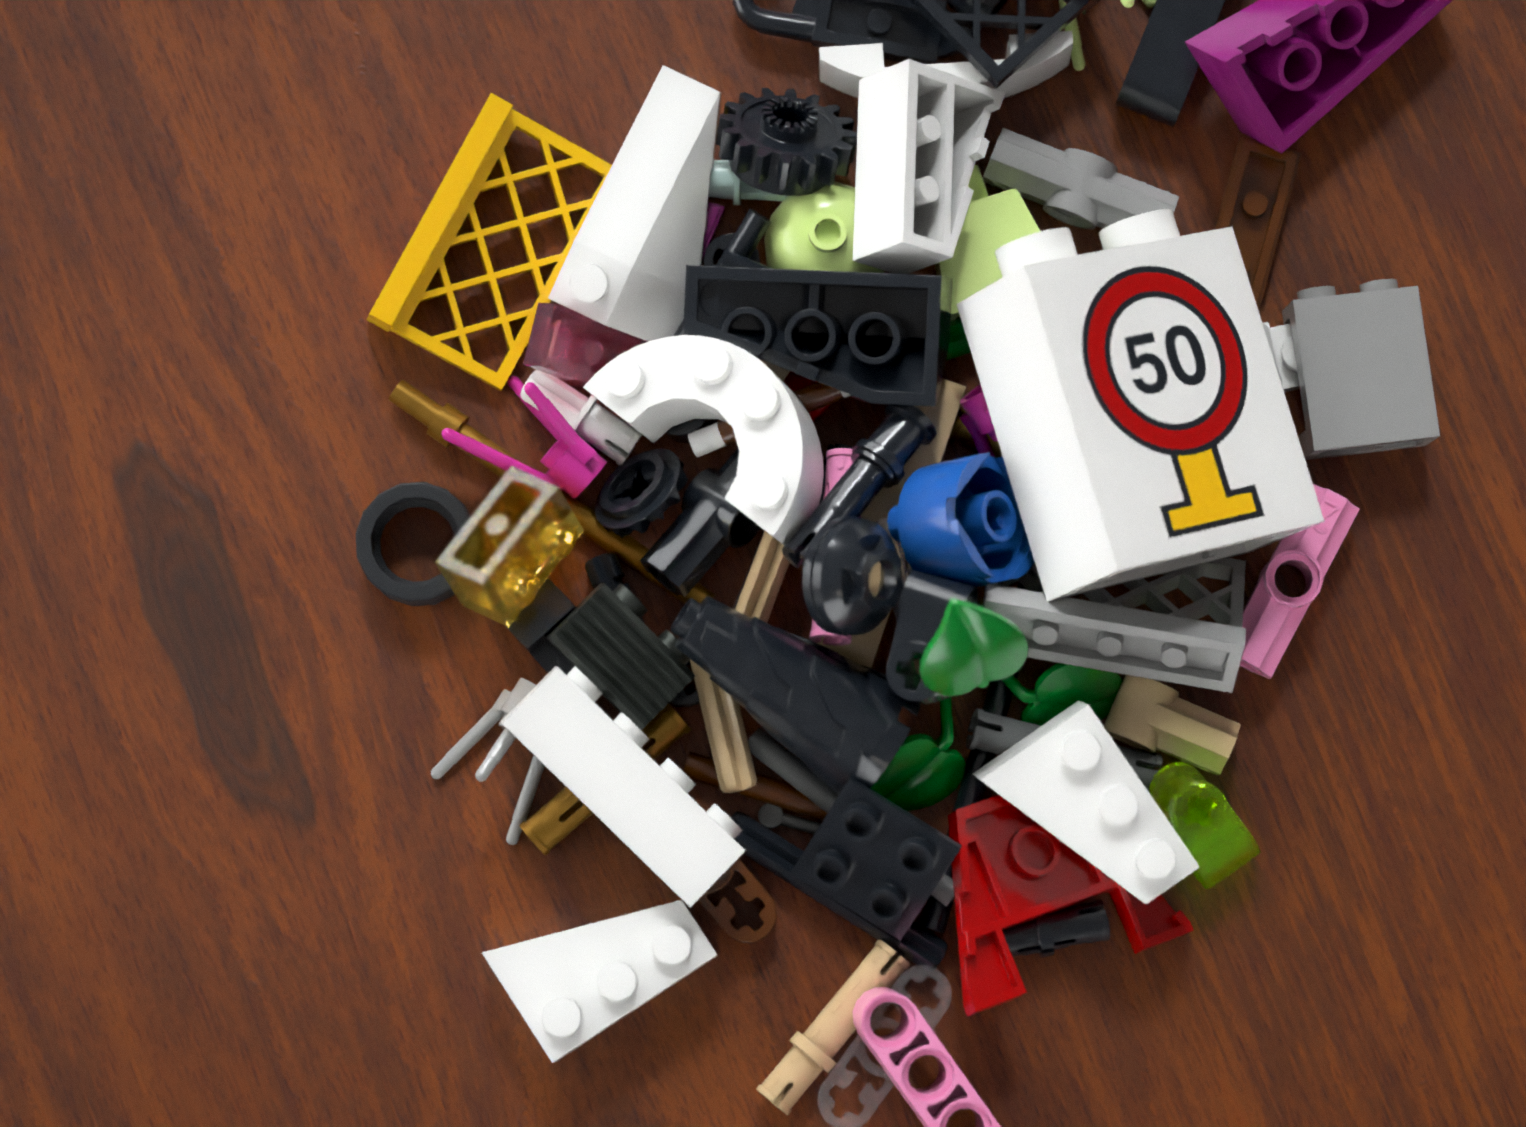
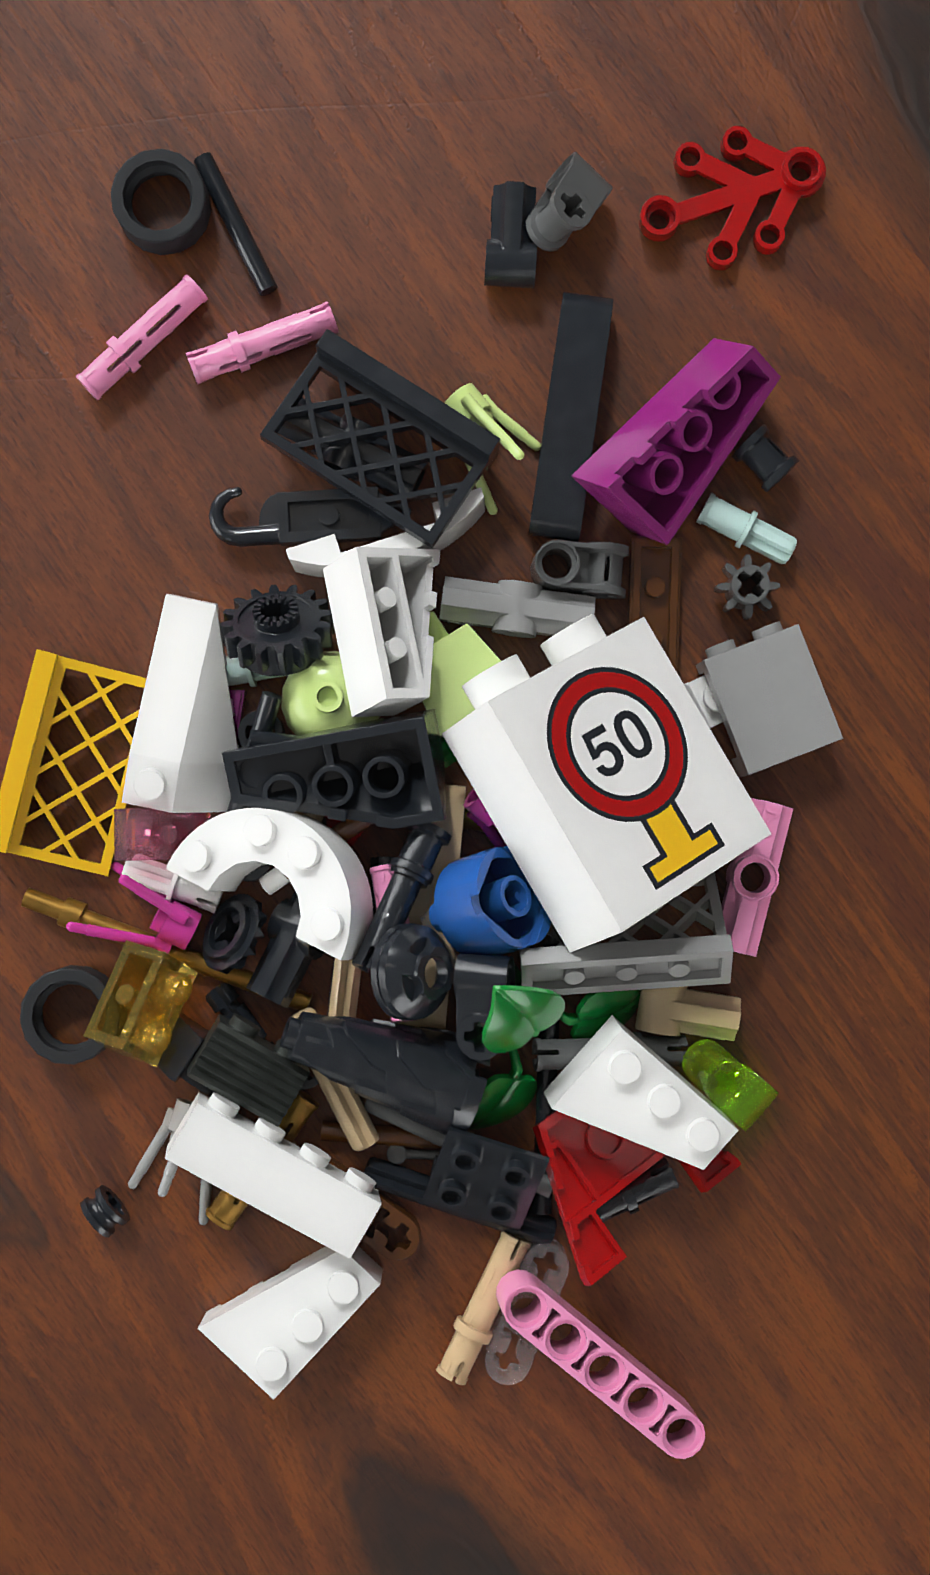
camera: 15 degrees left, 5 degrees up
none -> black bush [80,1185,130,1238]
none -> dark grey piece [530,540,629,600]
none -> light aqua axle [696,493,797,564]
none -> dark grey gear [714,554,780,620]
none -> black bush [732,424,799,493]

